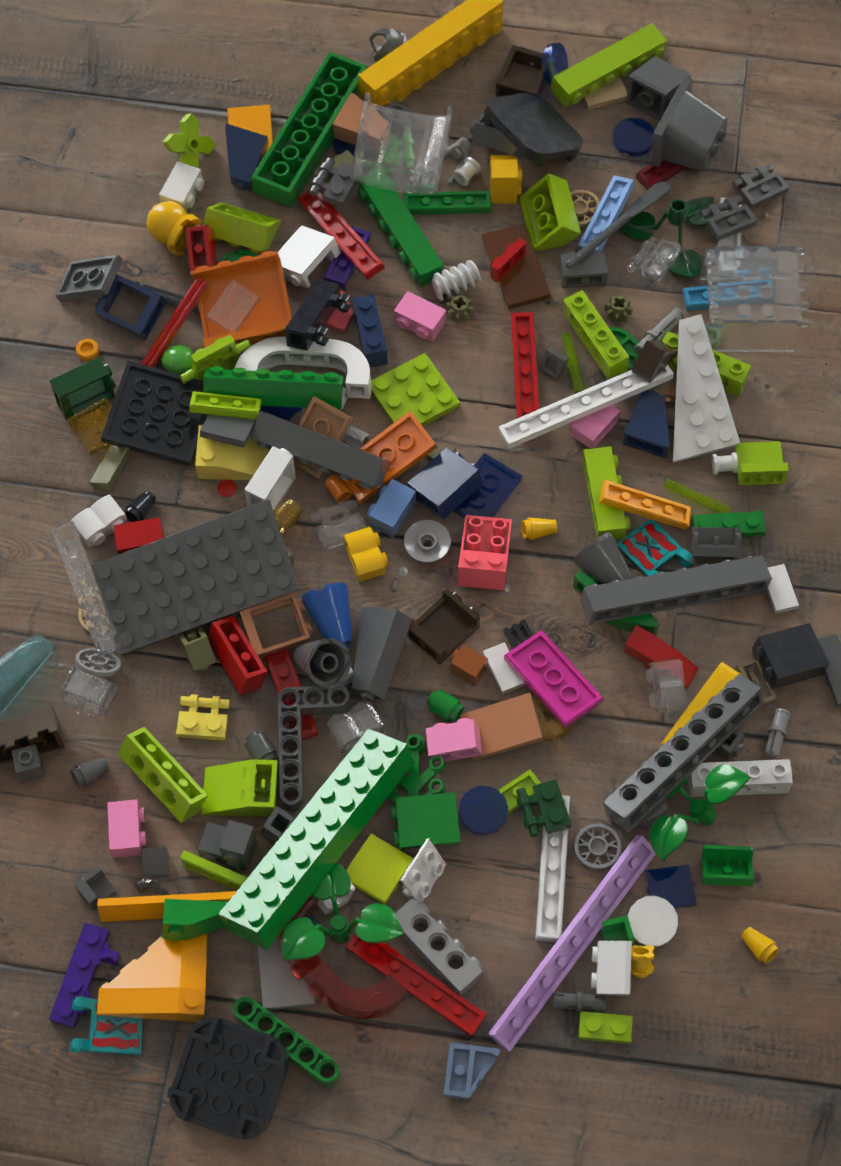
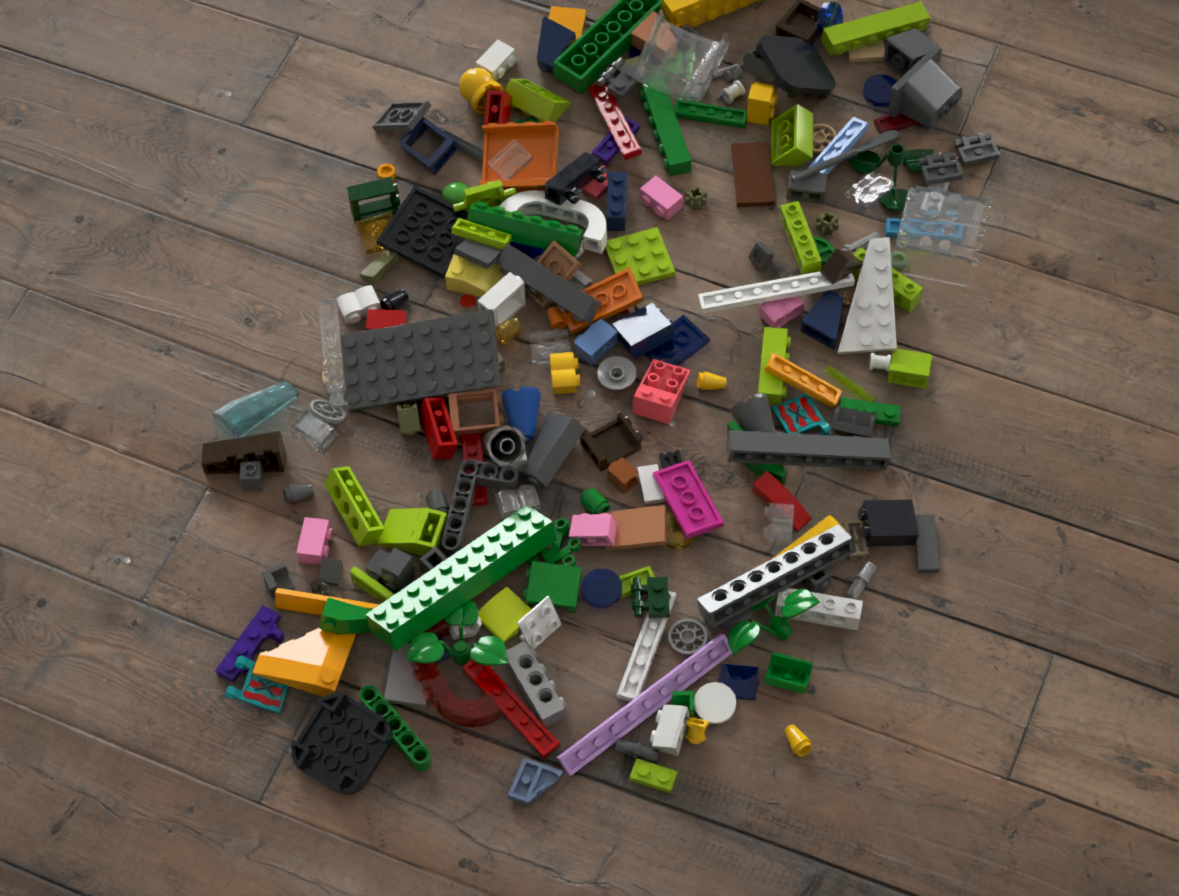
camera: 15 degrees right, 5 degrees down
red axle [141,277,208,368] -> none
lime plant [162,114,216,168] -> none
light yellow plate [176,694,230,741] -> none
white panel [278,226,341,289] -> none
white piece [432,260,482,301] -> none
red plate [490,238,527,283] -> none
red plate [511,312,539,419] -> none
clear neon green bar [562,333,584,394] -> none
white tile [767,564,799,614] -> none

